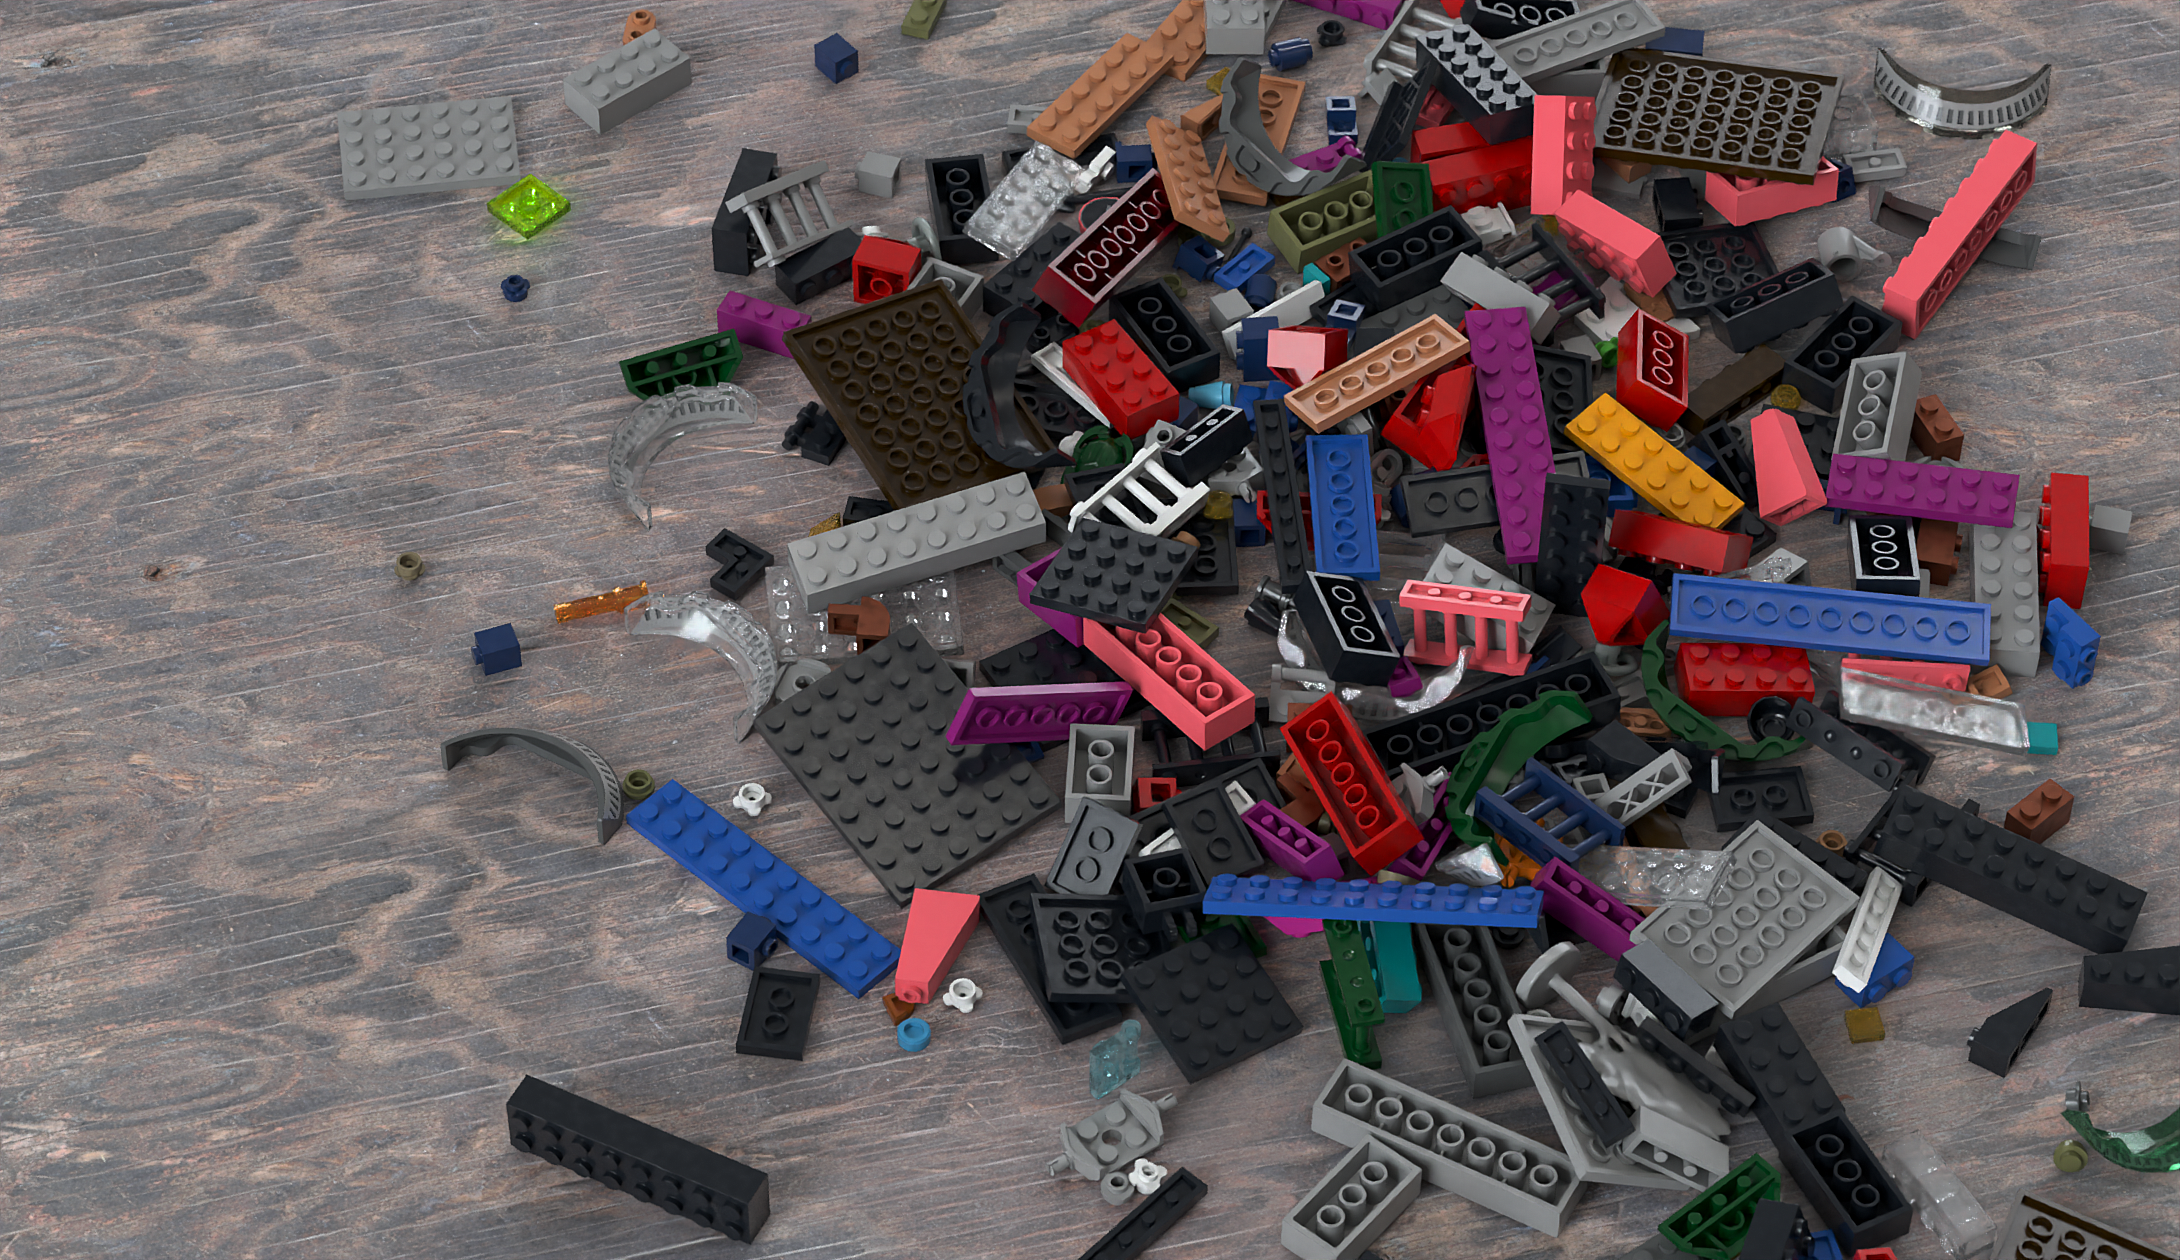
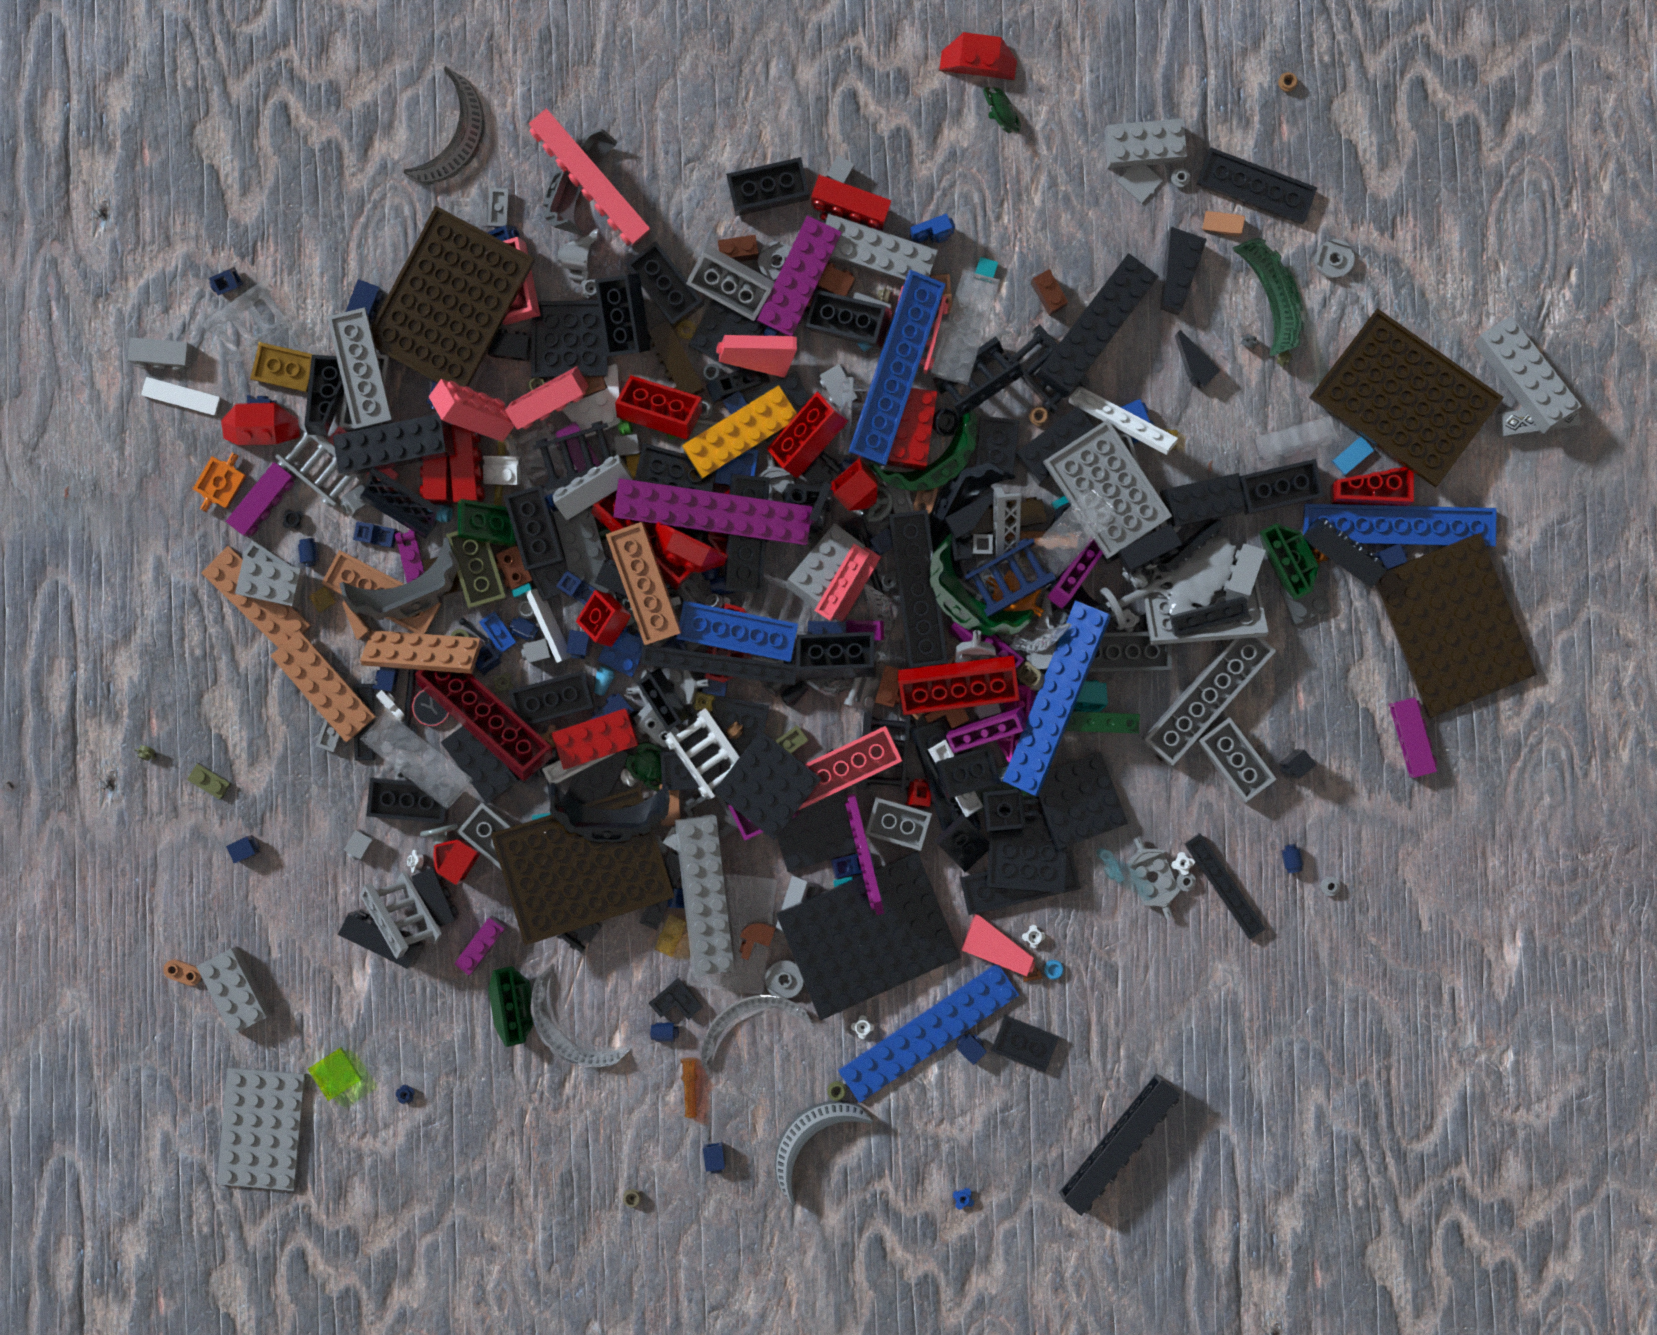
camera: 80 degrees left, 40 degrees up
none -> dark blue brick [650,1022,679,1042]
none -> black brick [726,157,810,216]
none -> blue plate [953,1188,974,1210]

